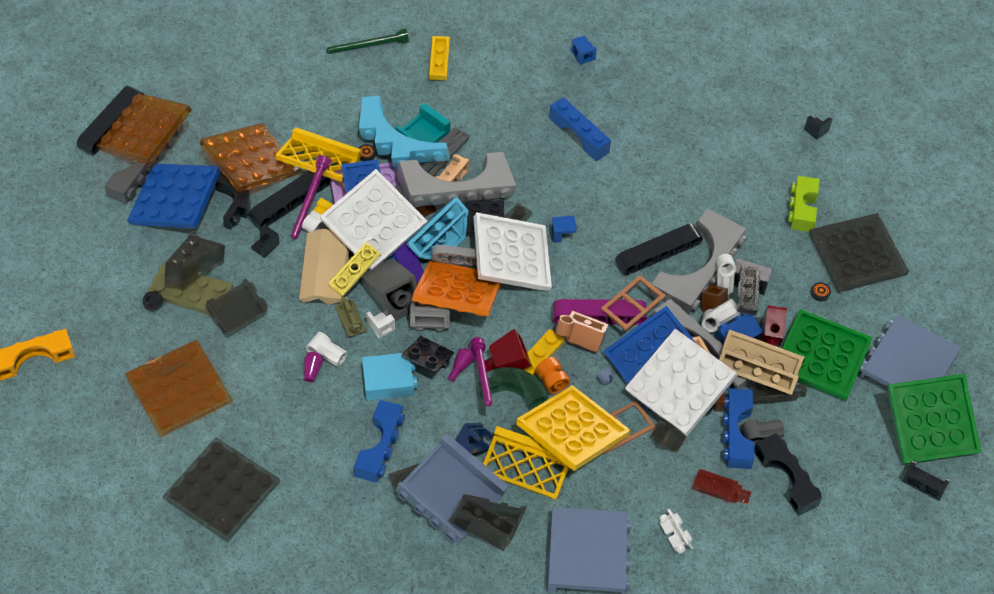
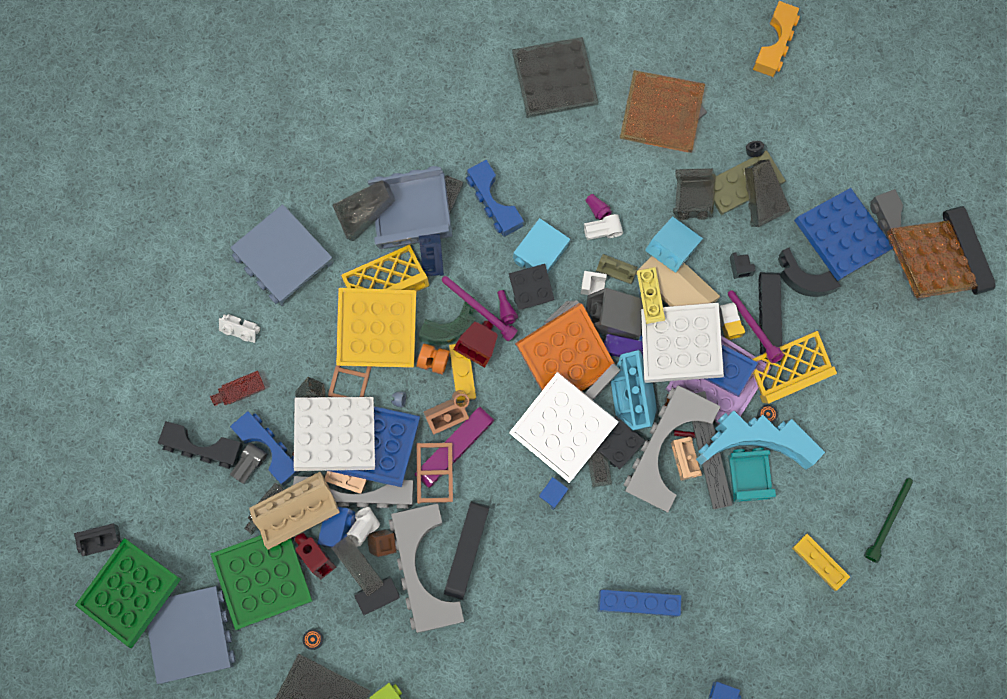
camera: 130 degrees right, 20 degrees up
clear orange plate [200,123,301,192] -> none
white piece [716,254,736,295] -> none
none -> medium azure brick [645,216,703,273]

